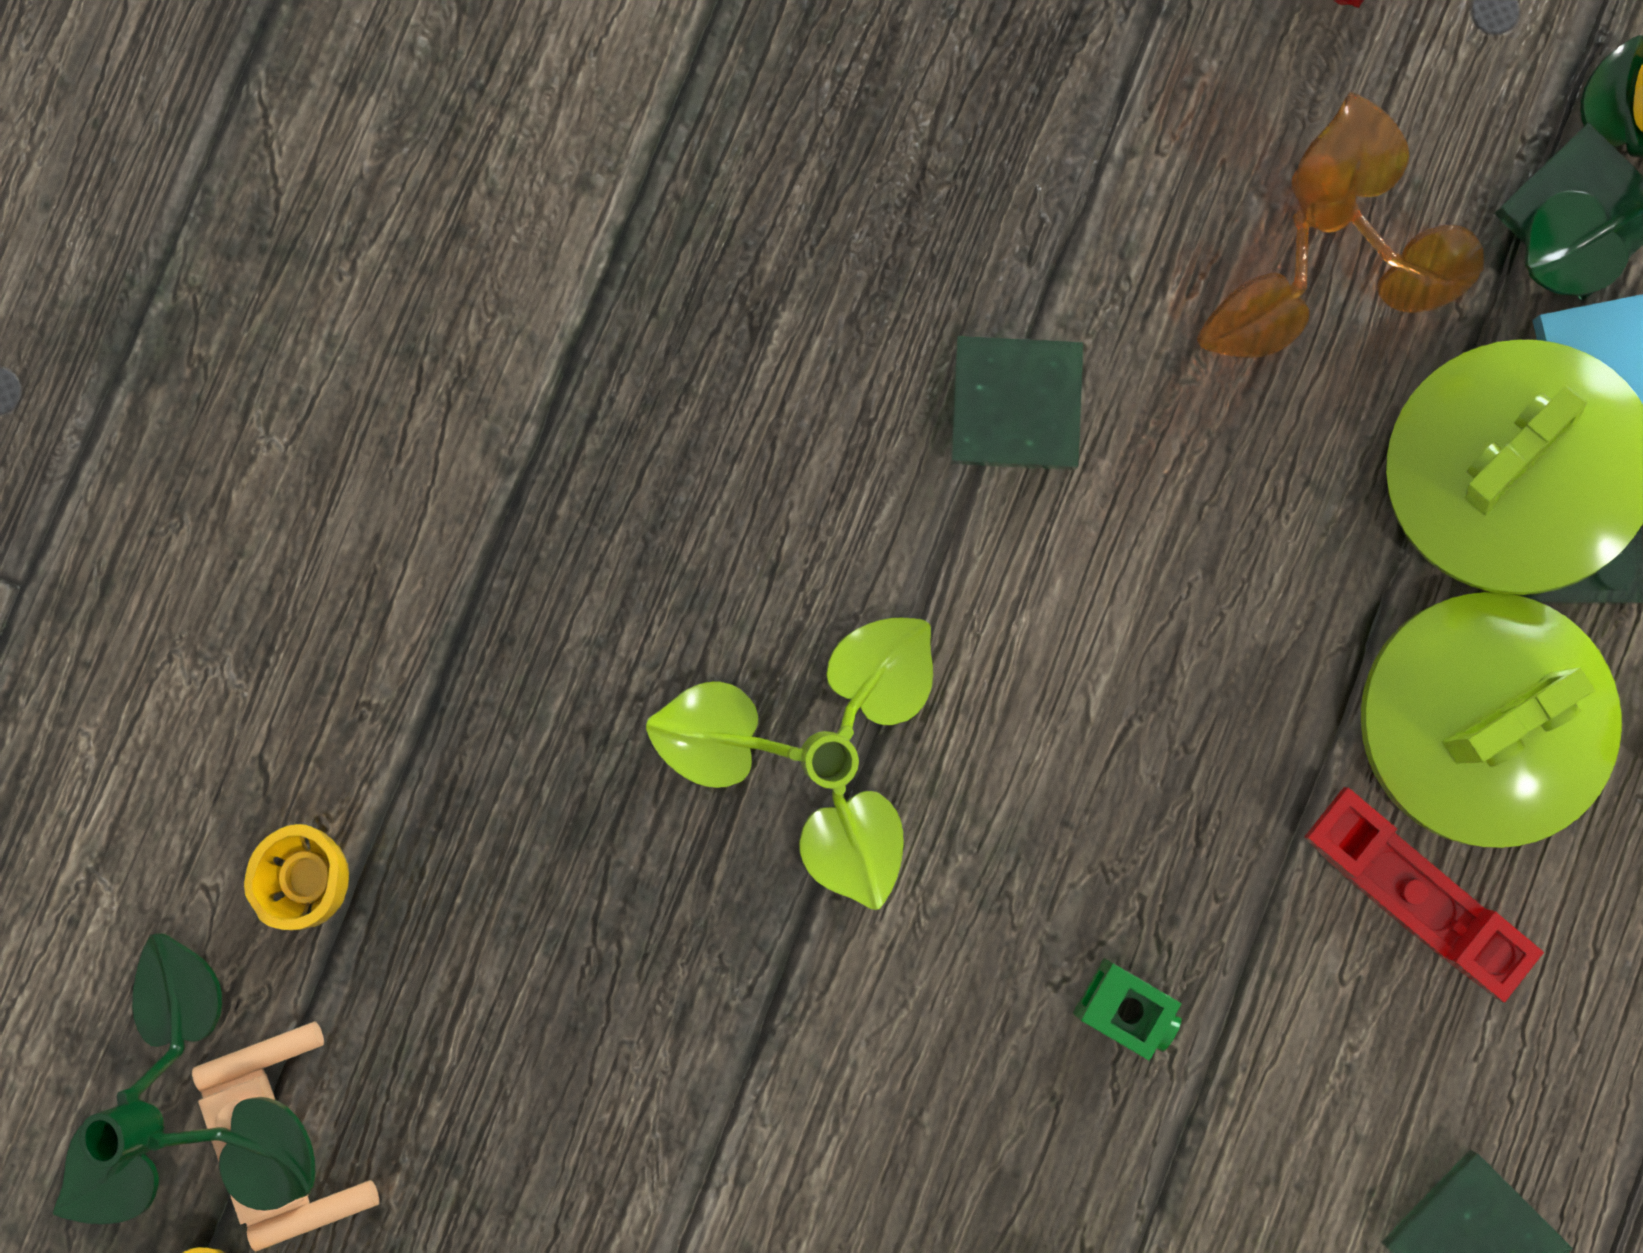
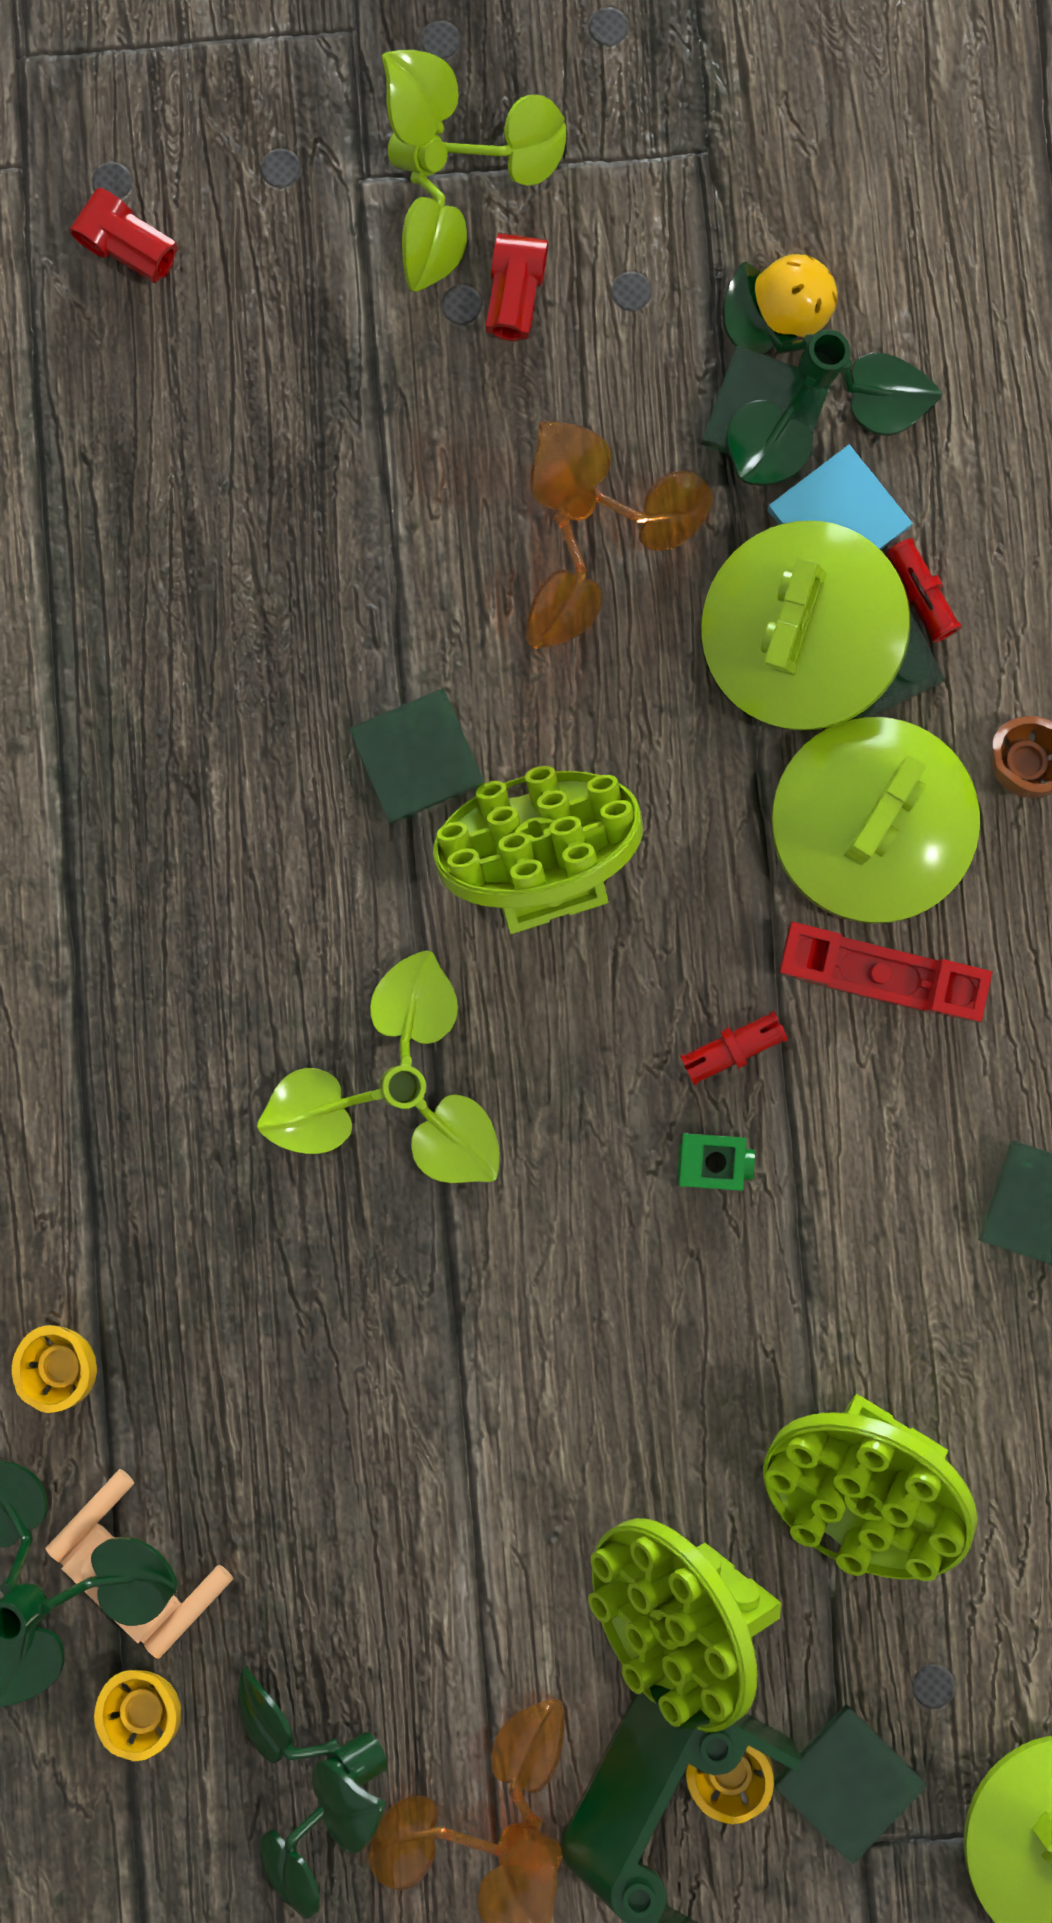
camera: 25 degrees left, 0 degrees up
none -> lime bracket [433,766,643,934]
none -> red pin [680,1010,788,1086]

